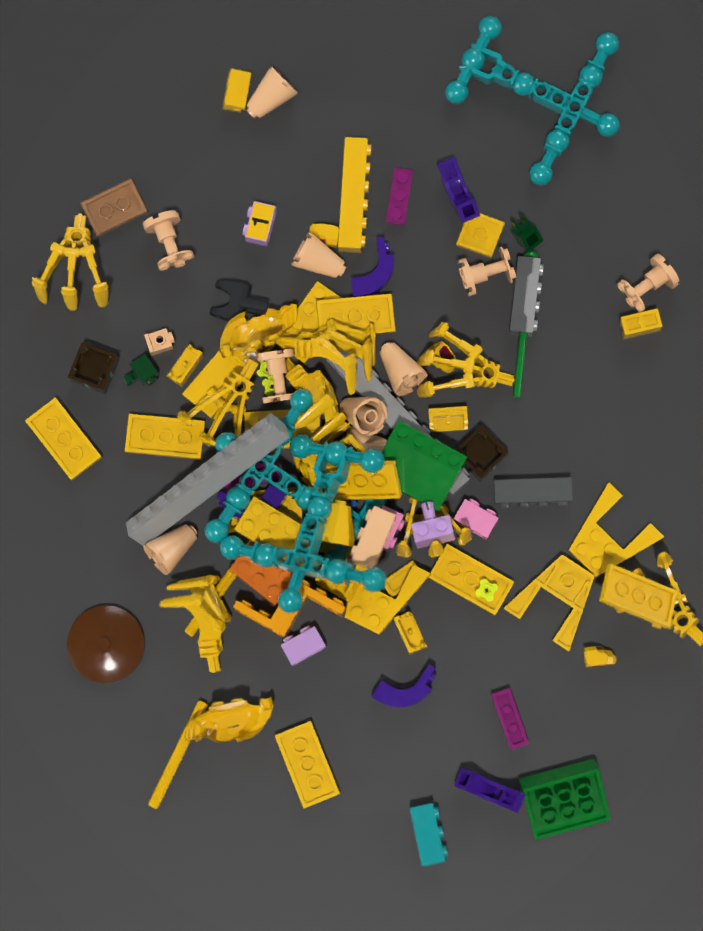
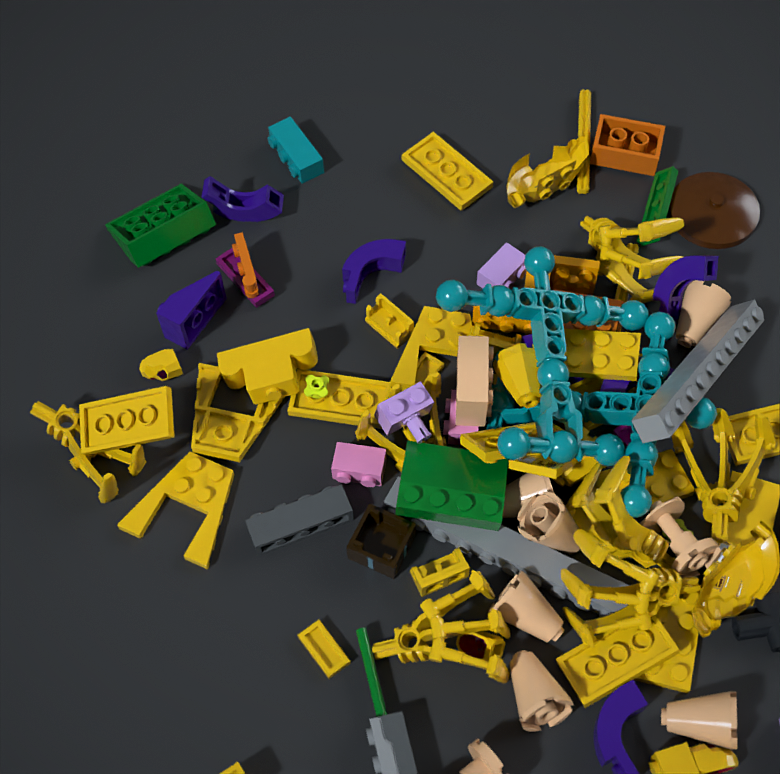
camera: 155 degrees right, 20 degrees down
none -> dark purple slope [156,271,227,350]
none -> yellow brick [217,328,318,405]
none -> orange plate [232,232,259,298]
none -> yellow tile [297,620,351,679]
none -> light nougat cone [509,650,574,732]
none -> orange brick [590,114,665,176]
none -> green plate [637,166,678,246]
none -> dark purple arch [653,255,719,324]

